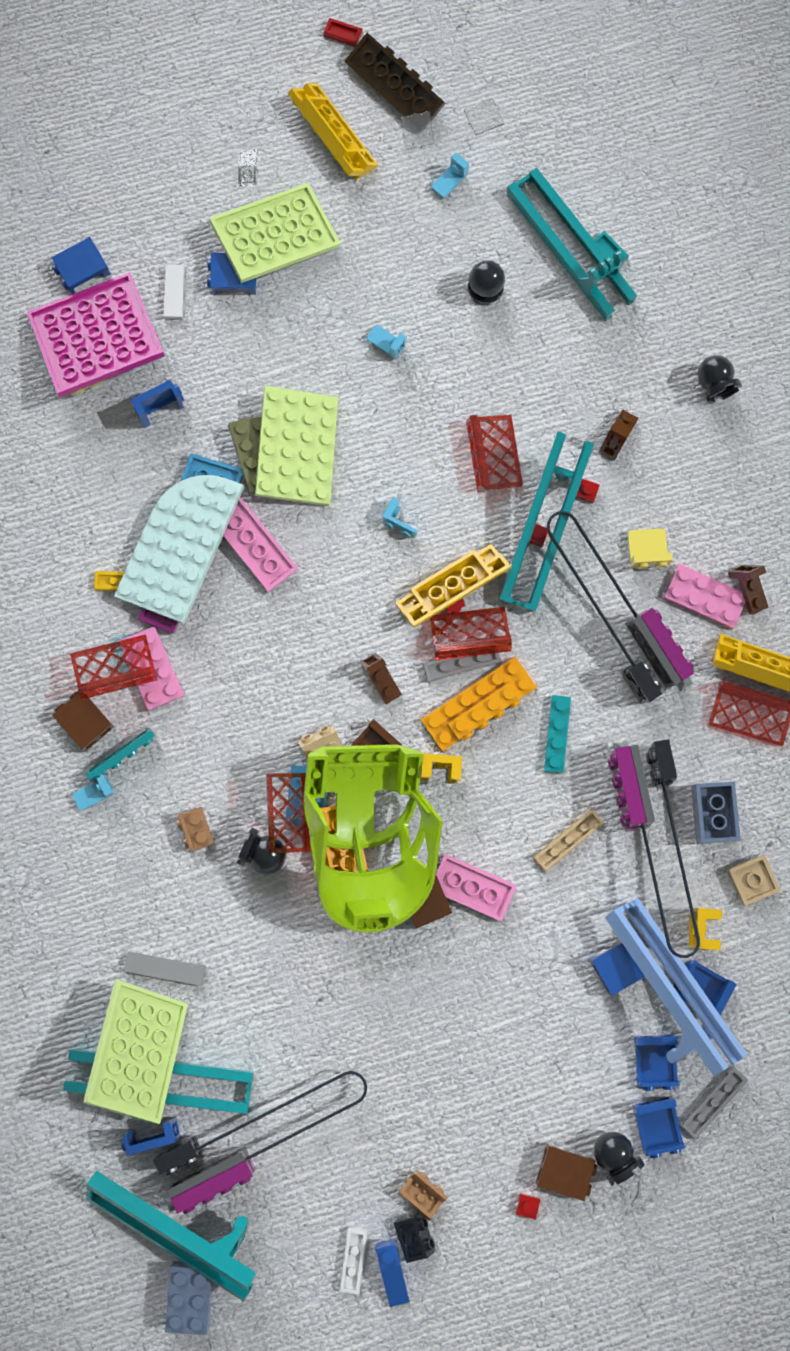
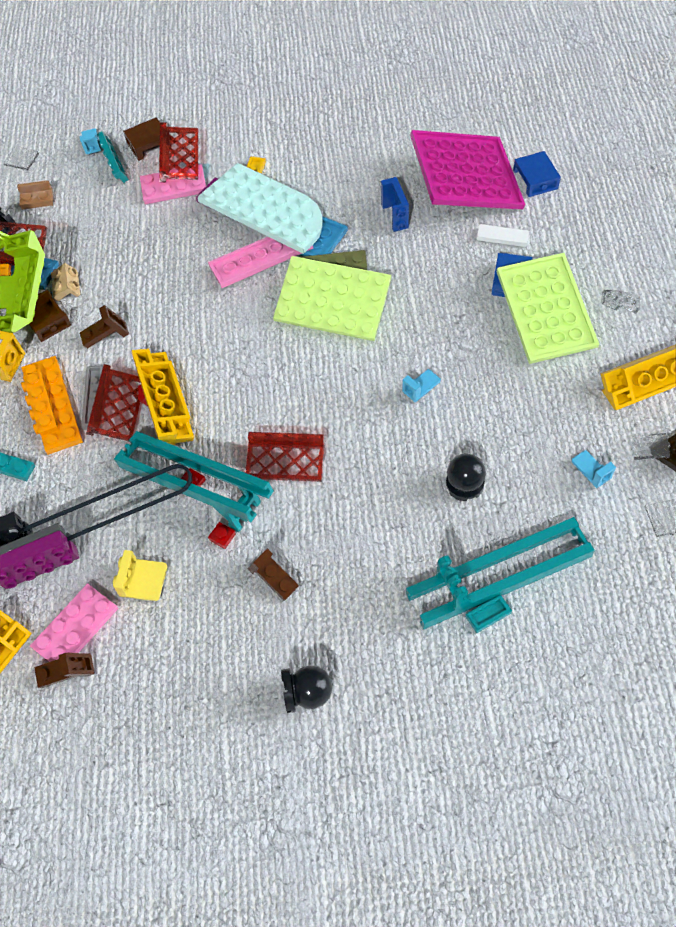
camera: 110 degrees right, 20 degrees down
medium azure bracket [382,497,418,538] -> none

